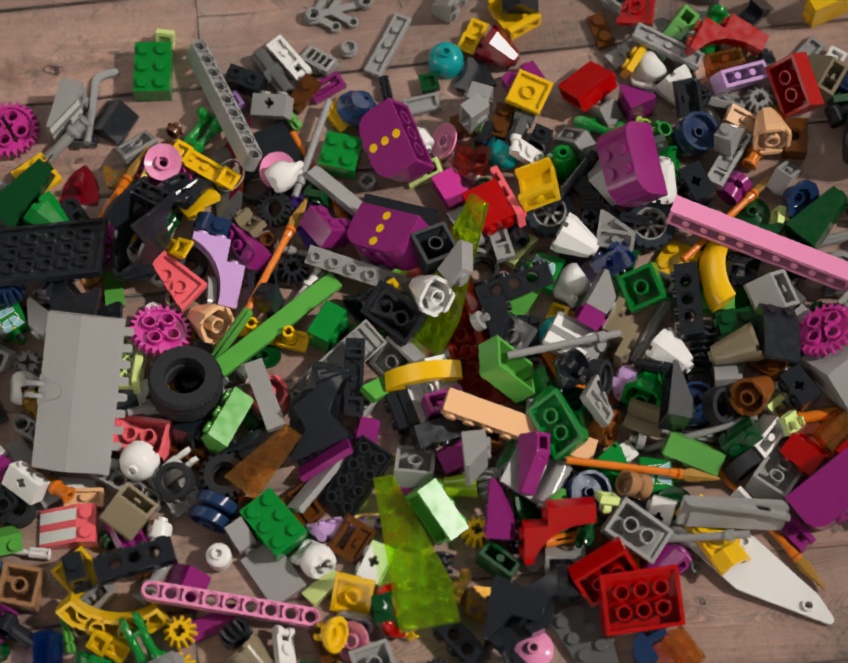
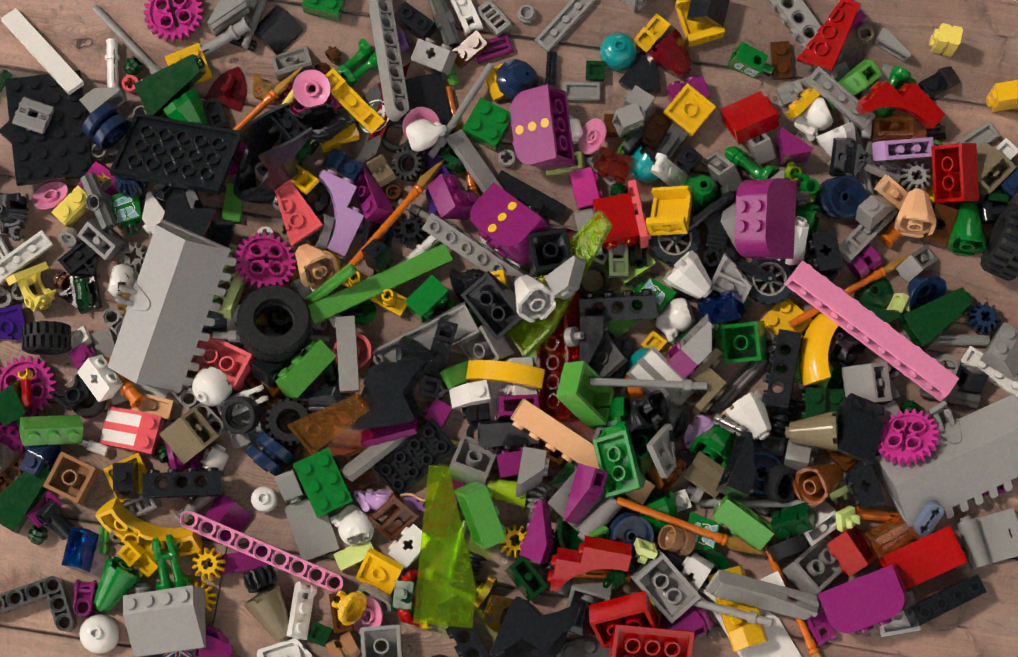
camera: 15 degrees right, 10 degrees up
none -> white slope [449,380,490,409]
none -> green torso [726,41,774,78]
none -> green cone [948,201,987,256]

